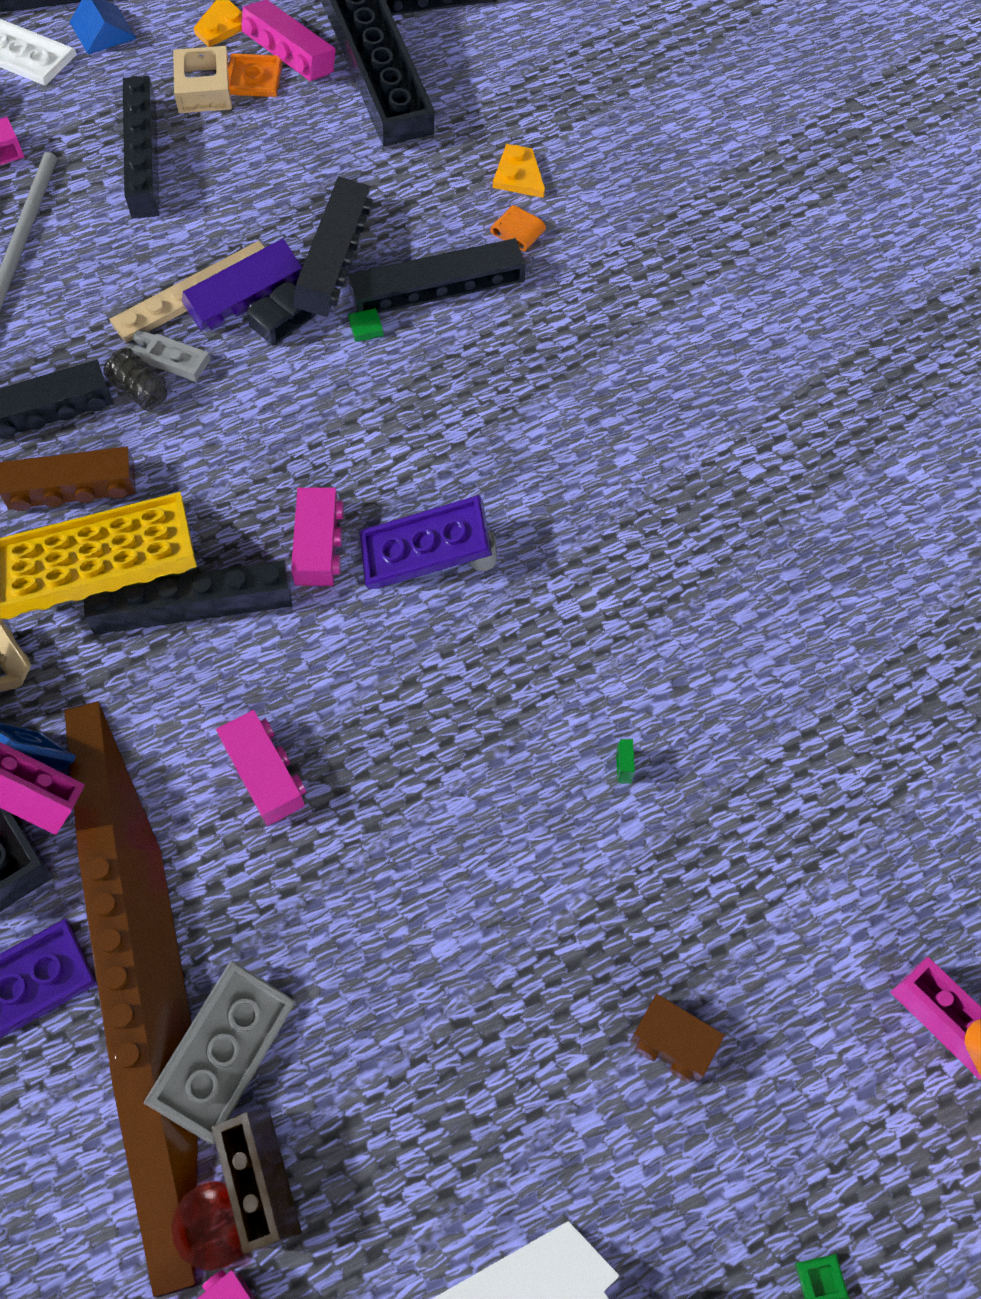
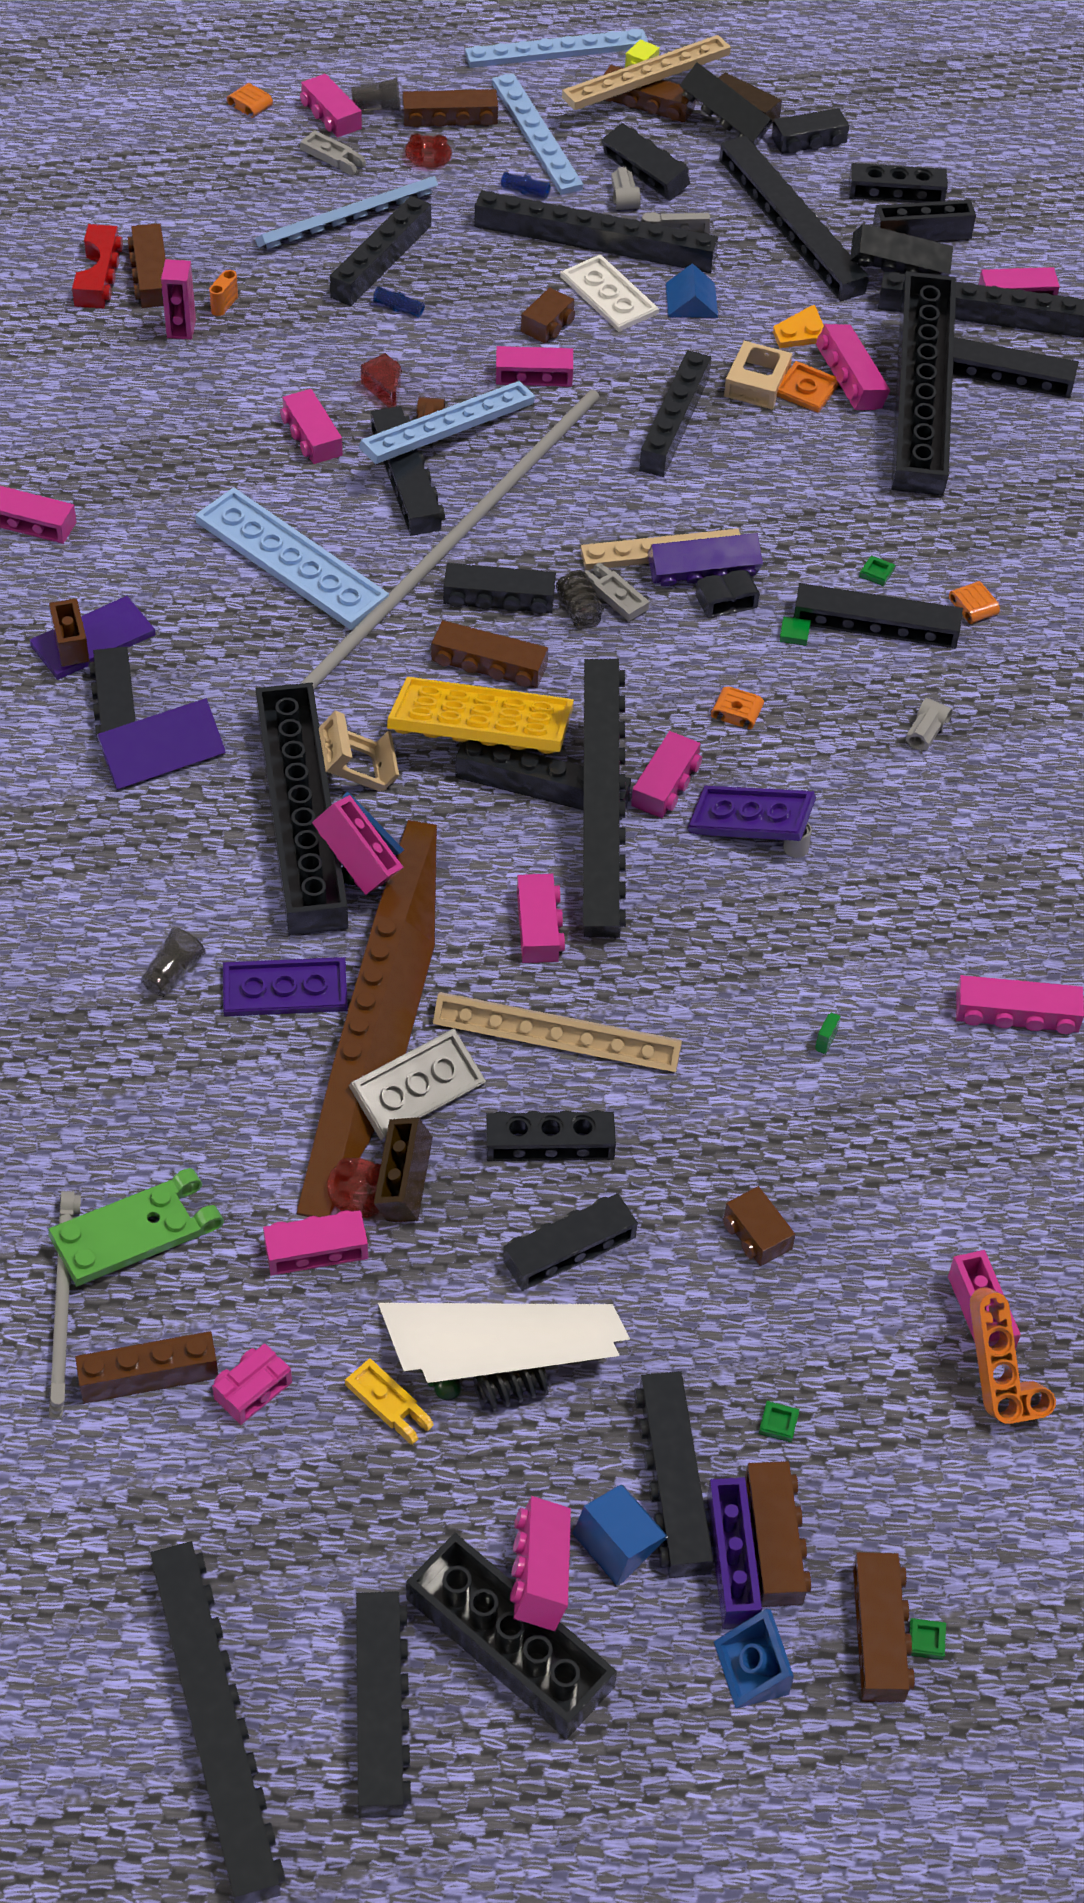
camera: 25 degrees right, 10 degrees down
black brick [293,176,373,317] -> none
light orange wing [493,143,545,198] -> none
none -> tan plate [433,992,682,1072]
none -> black brick [486,1110,616,1161]
none -> black brick [503,1193,638,1291]
none -> black brick [583,659,626,938]
none -> orange piece [711,686,764,730]
none -> green tile [859,555,896,586]
none -> light grey piece [905,697,953,751]
none -> dark pink brick [956,975,1084,1034]

